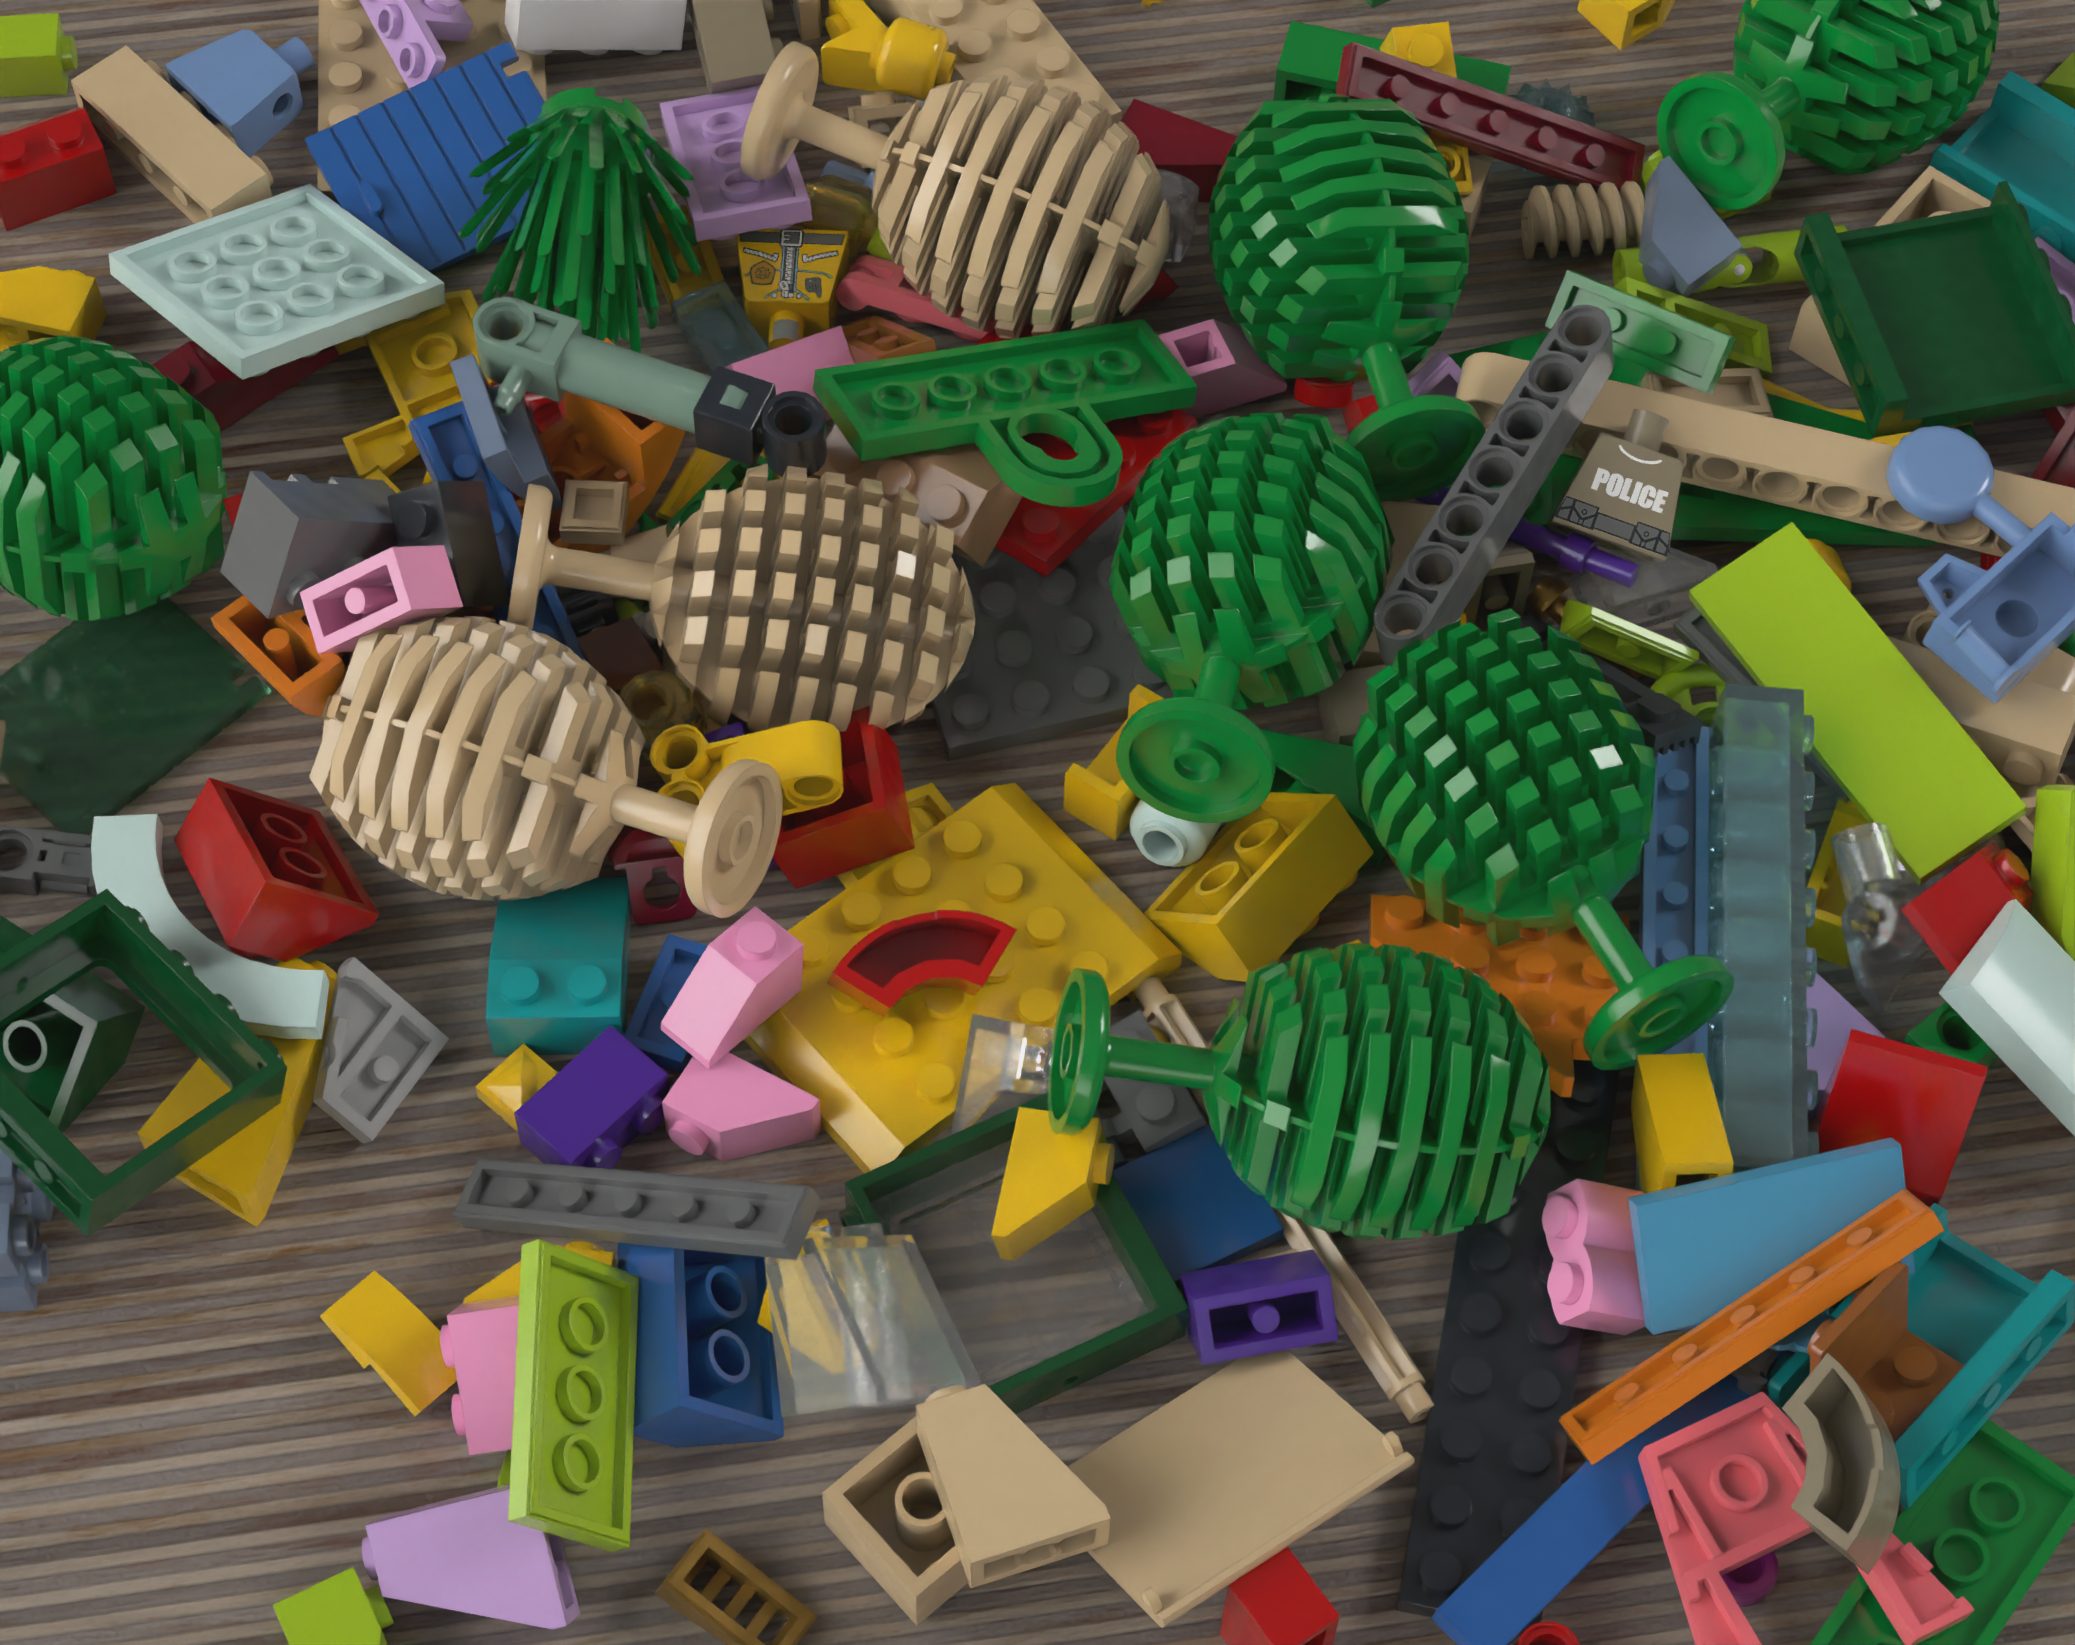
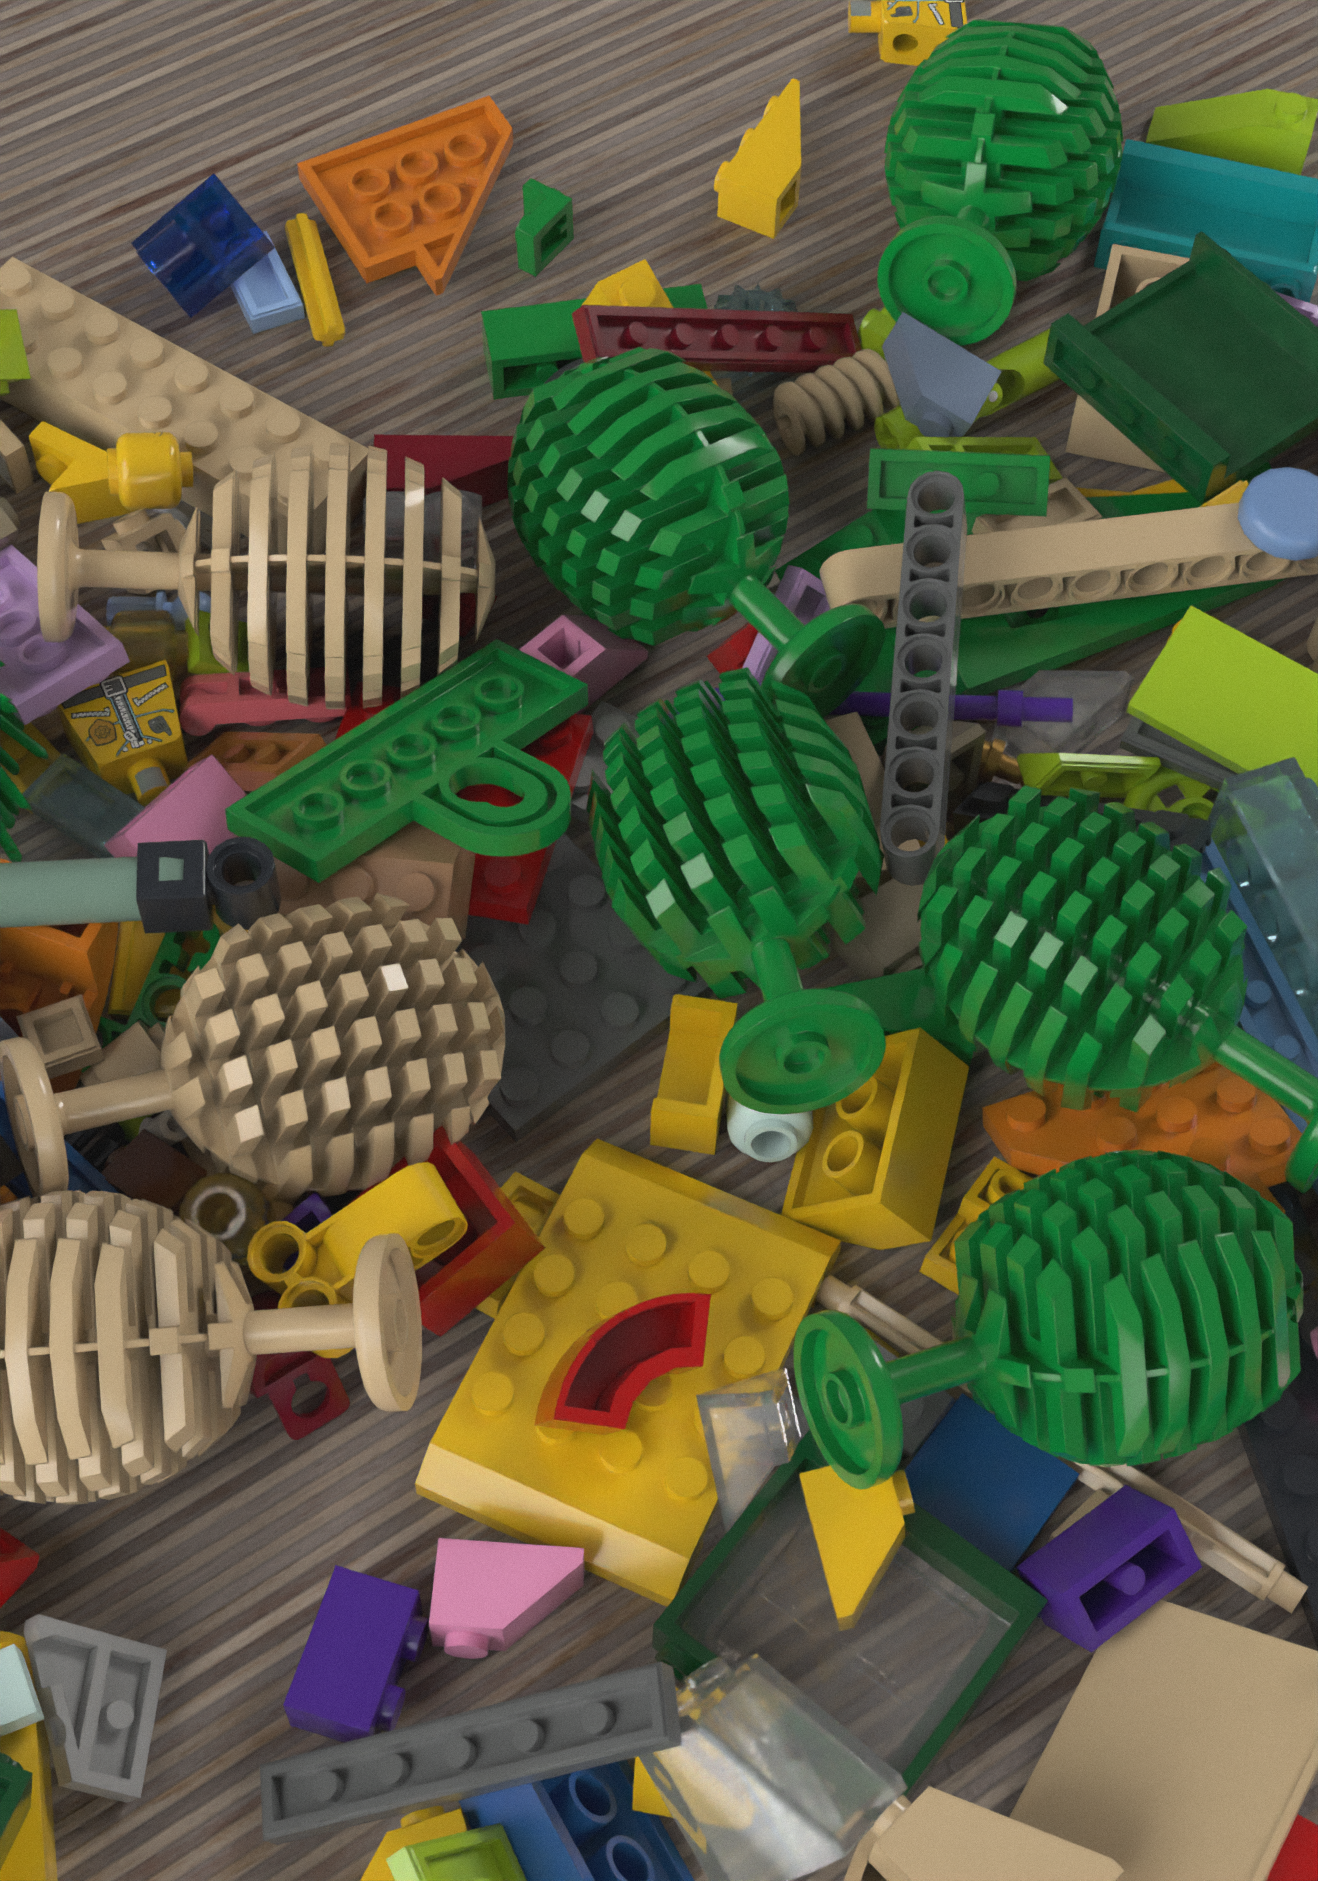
camera: 25 degrees left, 0 degrees up
yellow tile [475,1043,558,1132] -> none
teal slope [486,877,631,1056] -> none
blue plate [623,934,707,1074] -> none
bright pink slope [661,906,804,1069] -> none
red tile [1294,377,1355,408] -> none
dark tan torso [1546,409,1683,566] -> none

